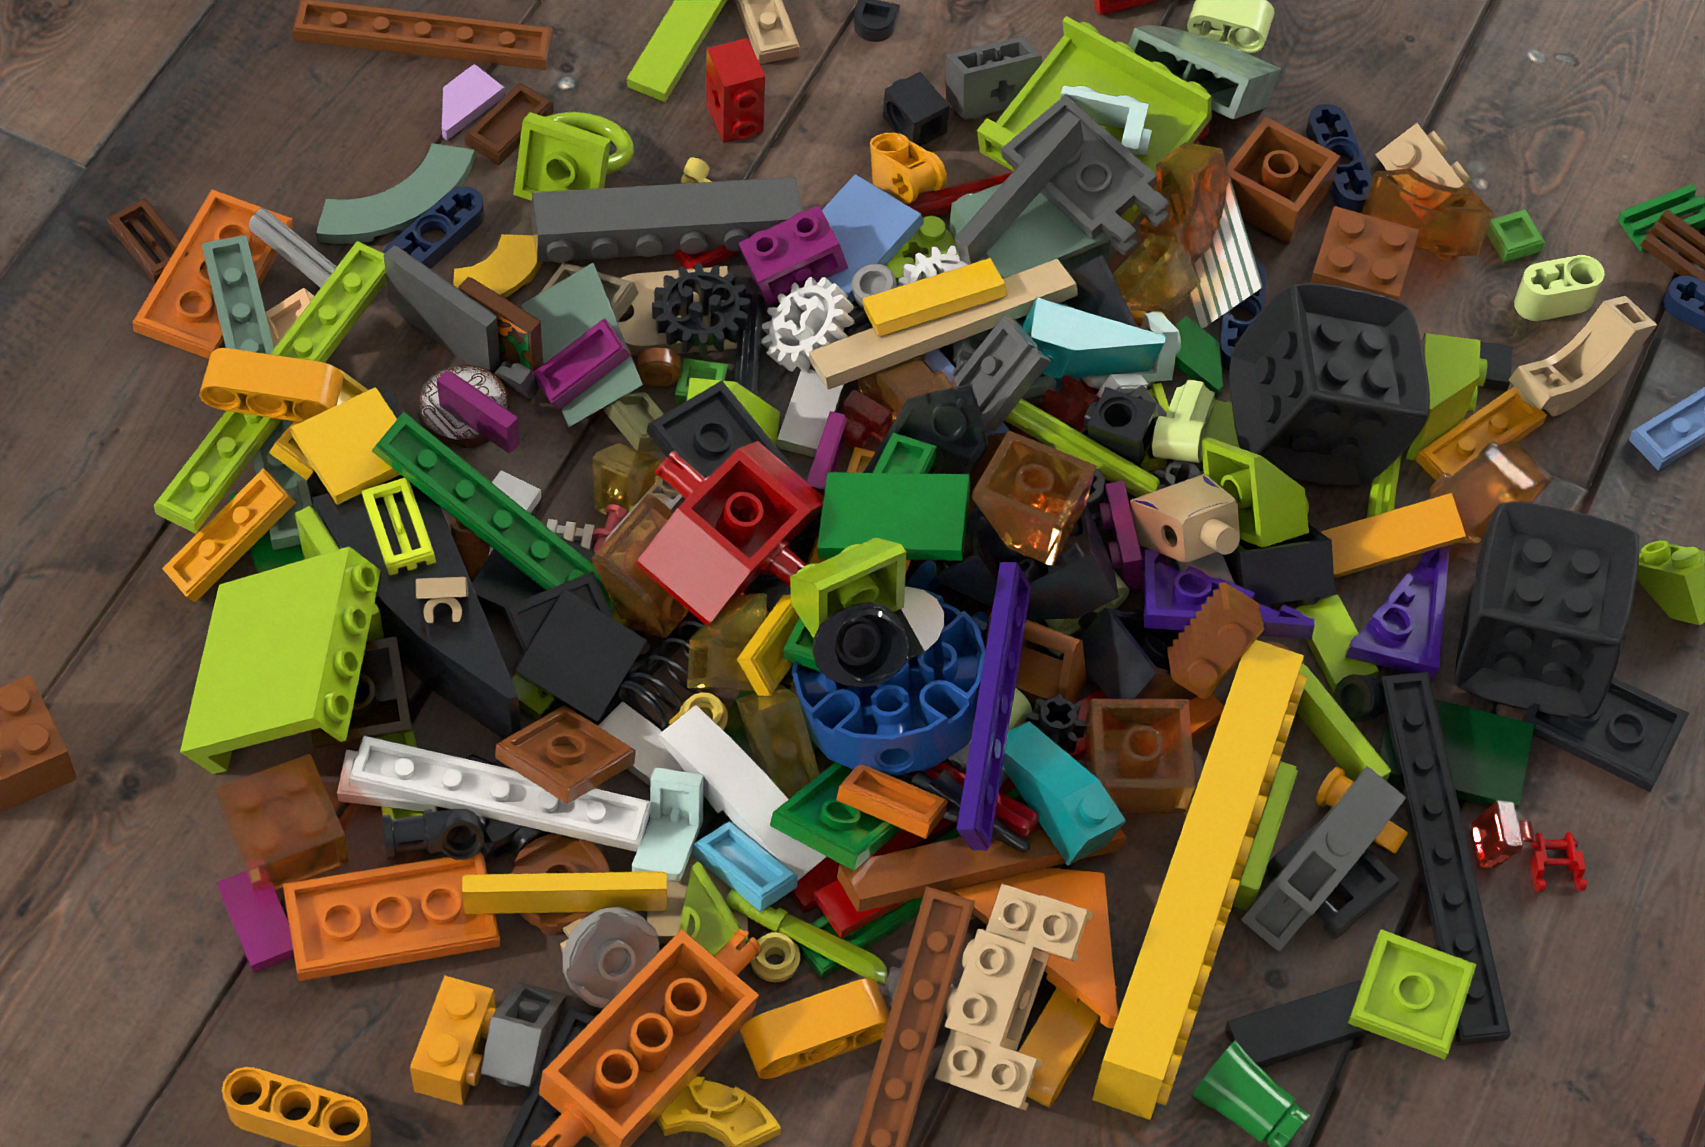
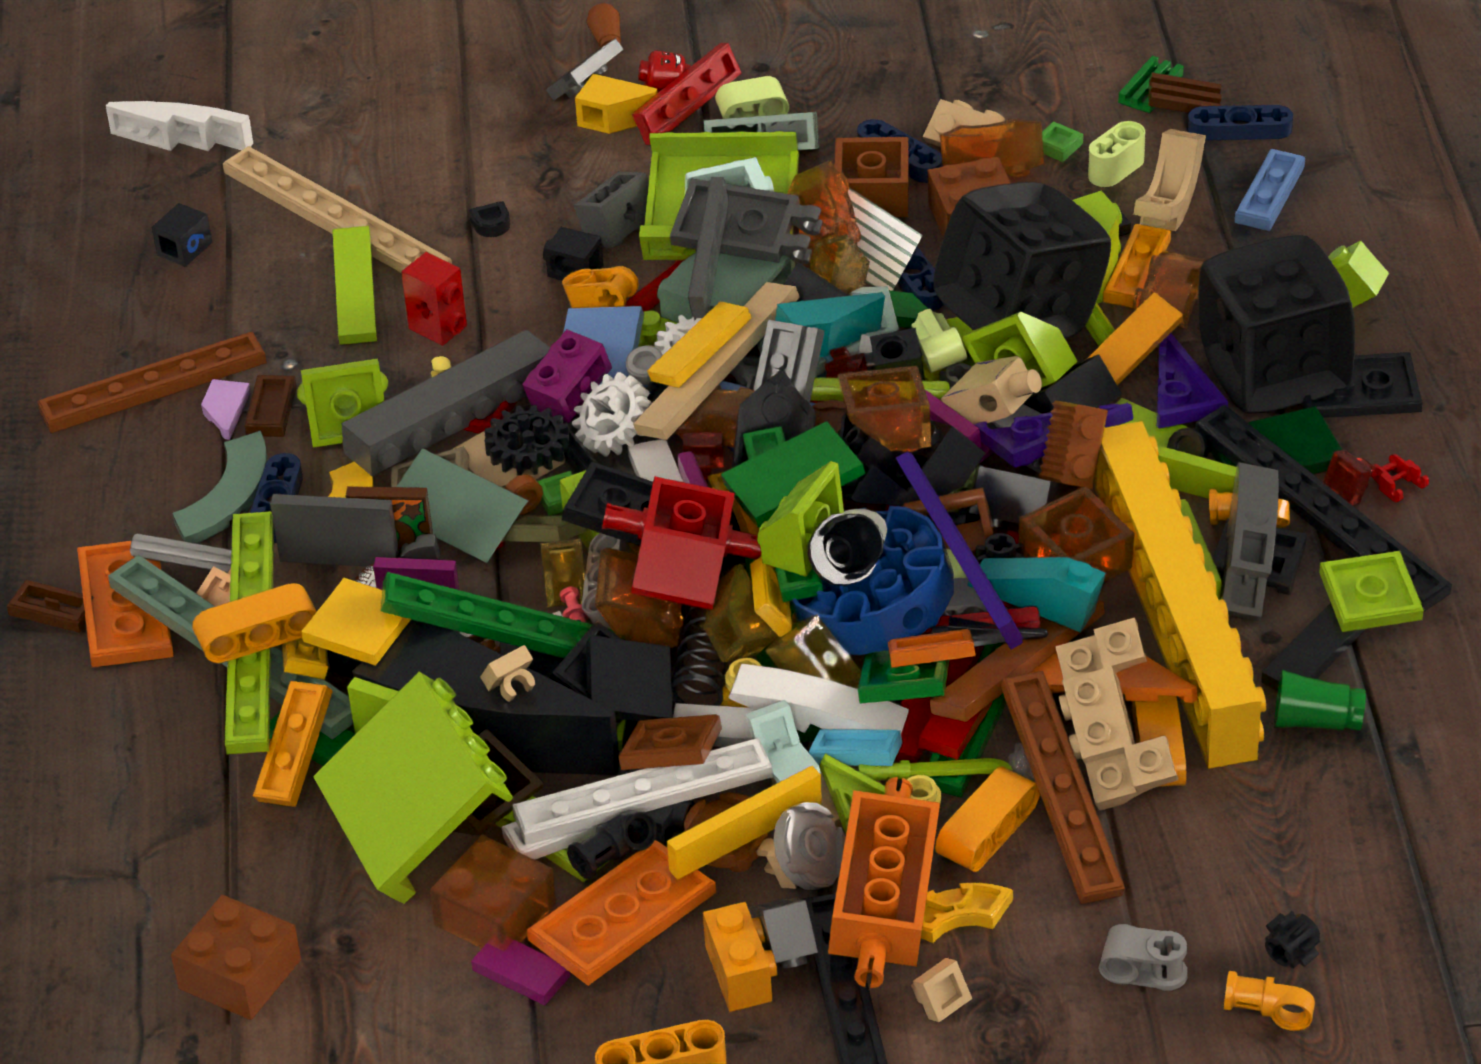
camera: 25 degrees left, 15 degrees down
neon yellow tile [361,478,436,576] -> none
magenta tile [532,318,631,410] -> none

